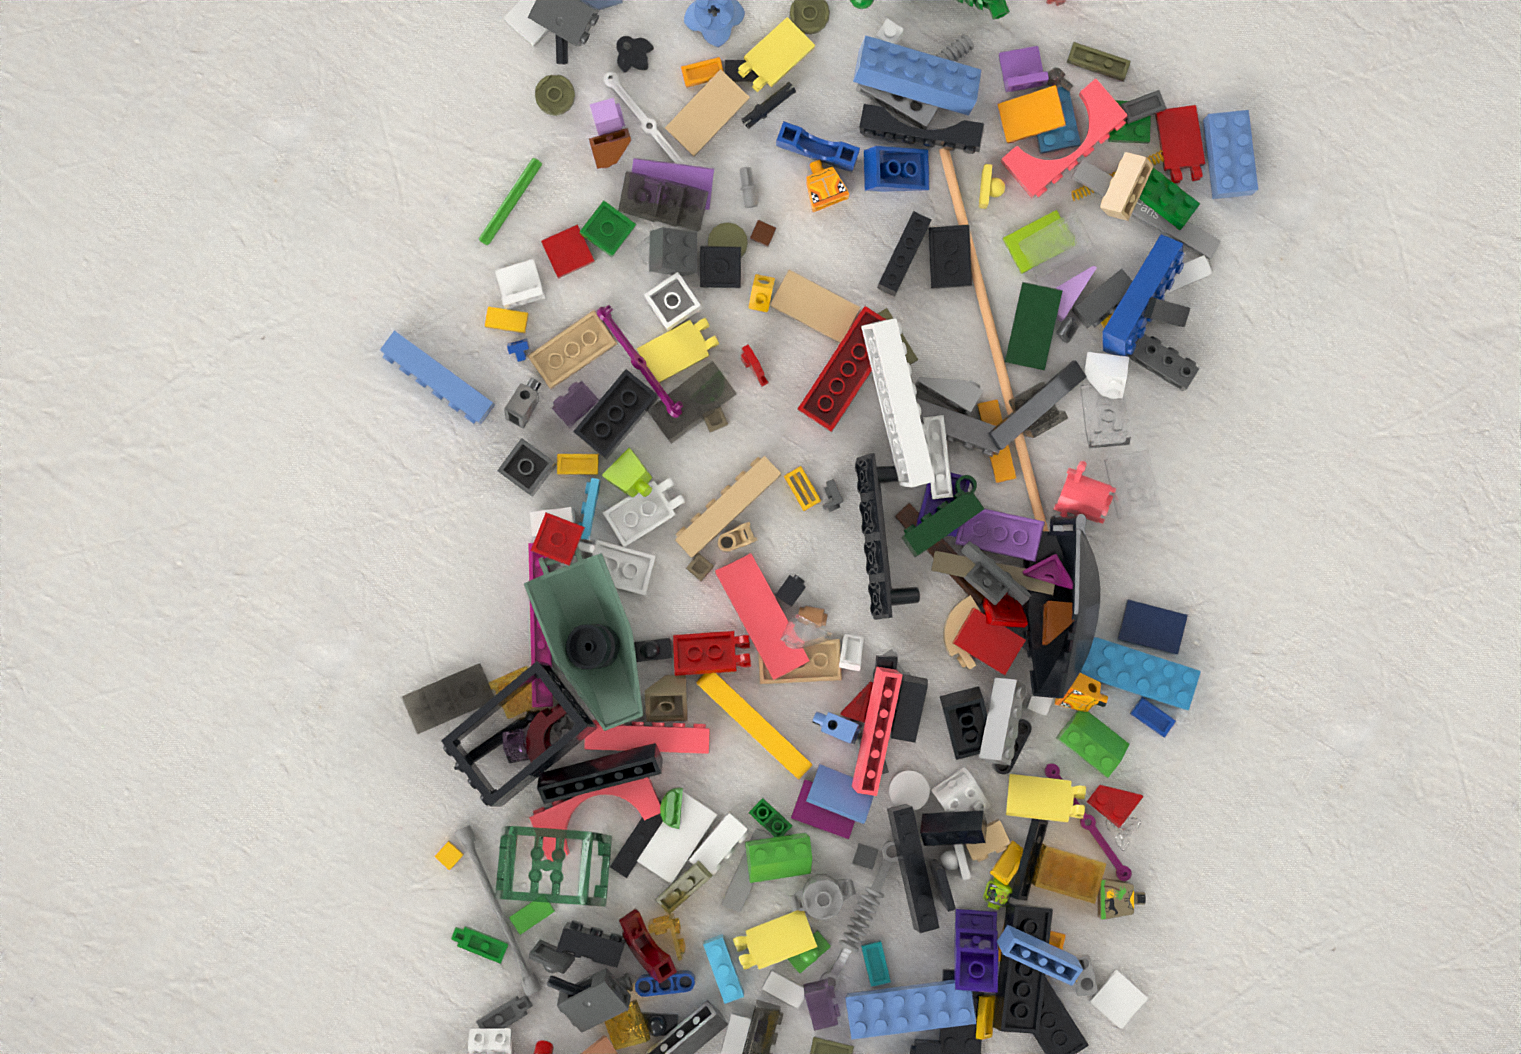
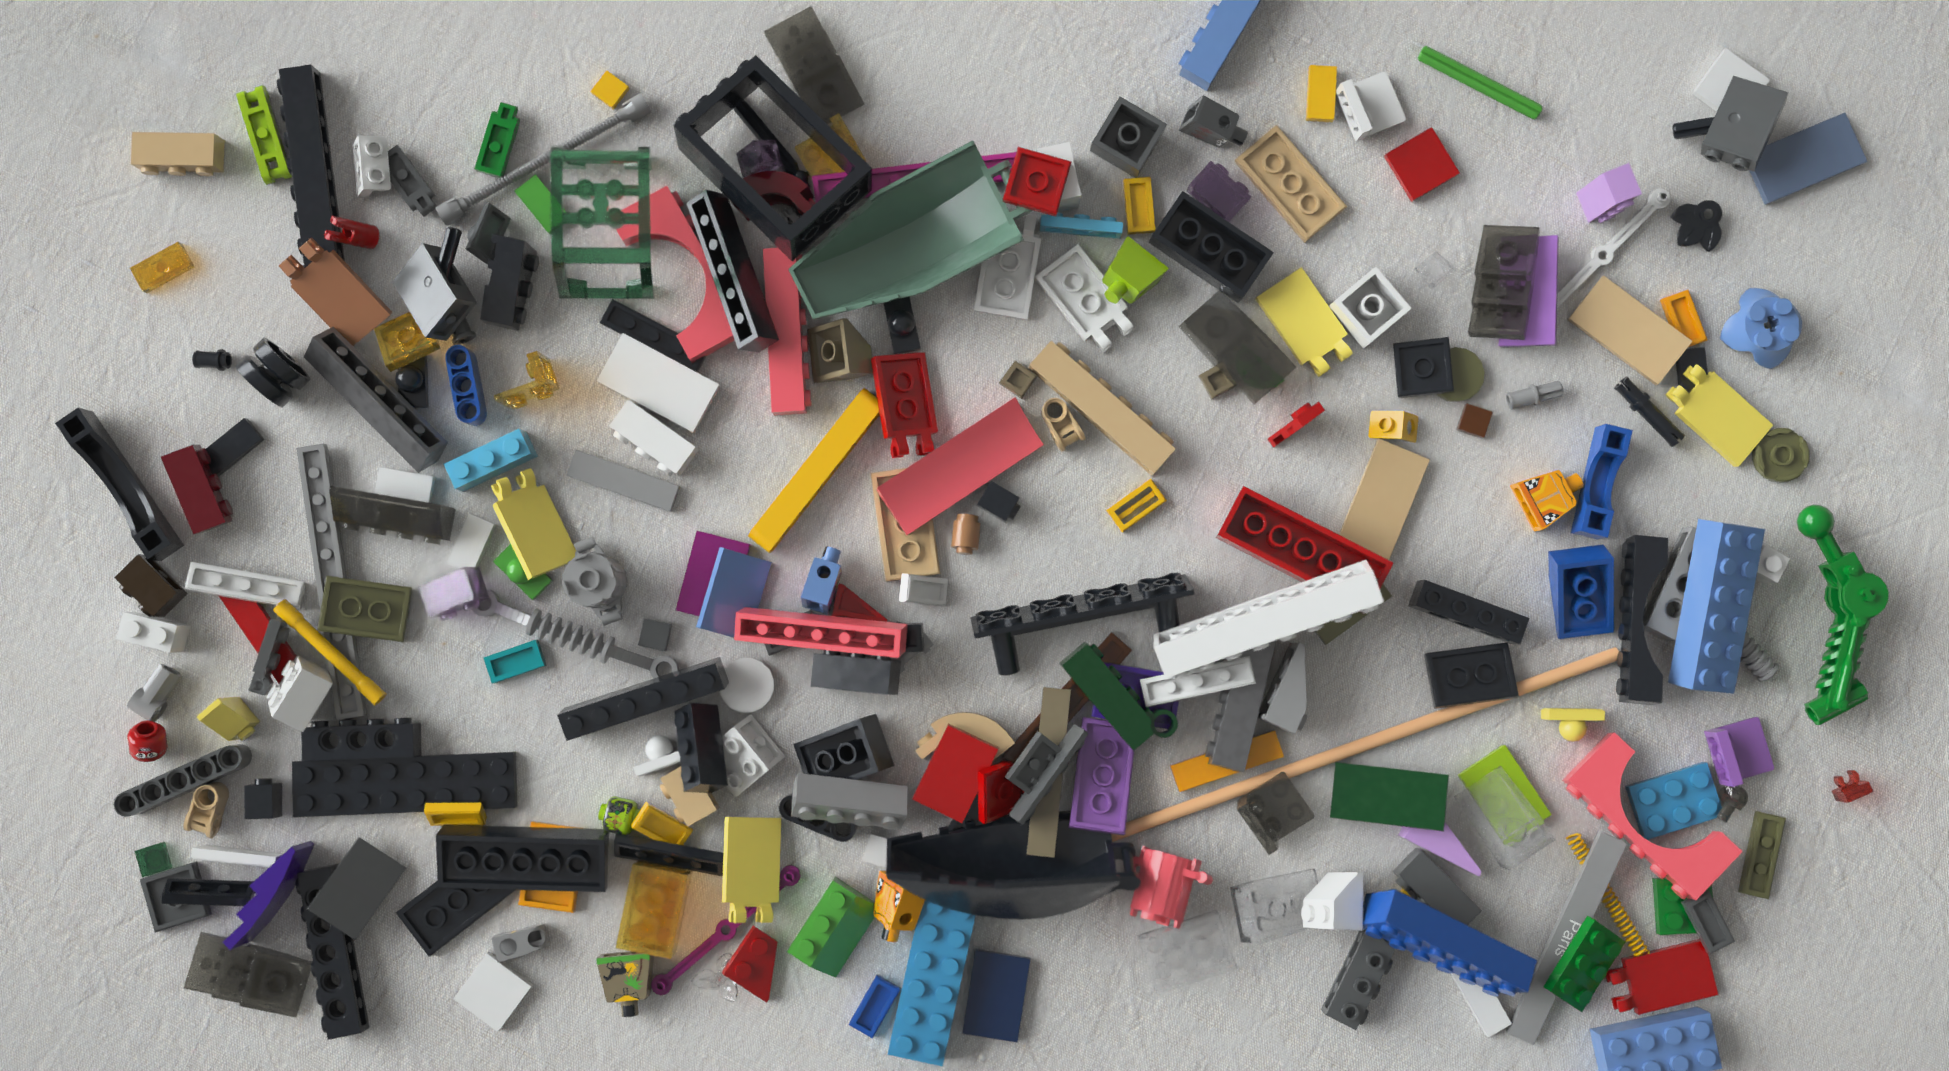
camera: 85 degrees right, 0 degrees up
blue tile [507,338,529,362] -> none
olive tile [535,75,575,116] -> none
black wheel [566,624,620,670] -> none
green plate [579,200,636,257] -> none
dark orange slope [589,128,631,169] -> none
magenta piece [596,305,683,418] -> none
dark red arch [619,909,677,984] -> none
dark grey brick [649,227,697,276] -> none
olive tile [655,860,713,914] -> none
bright green tile [660,787,683,829] -> none
bright green slope [745,833,812,883] -> none
green slope [749,798,793,837] -> none
clear slope [780,614,832,649] -> none
dark grey bracket [822,479,843,512] -> none
medium blue brick [845,980,977,1040] -> none
black tile [929,859,956,912] -> none
dark purple slope [954,909,998,993] -> none
tile [987,360,1087,450] -> none
light orange tile [997,85,1067,144] -> none
medium blue brick [997,925,1083,986] -> none
magenta tile [1022,554,1073,589] -> none
dark orange slope [1042,601,1074,645] -> none
dark grey tile [1056,316,1078,343] -> none
brick [1100,152,1154,221] -> none
black tile [1144,297,1191,327] -> none

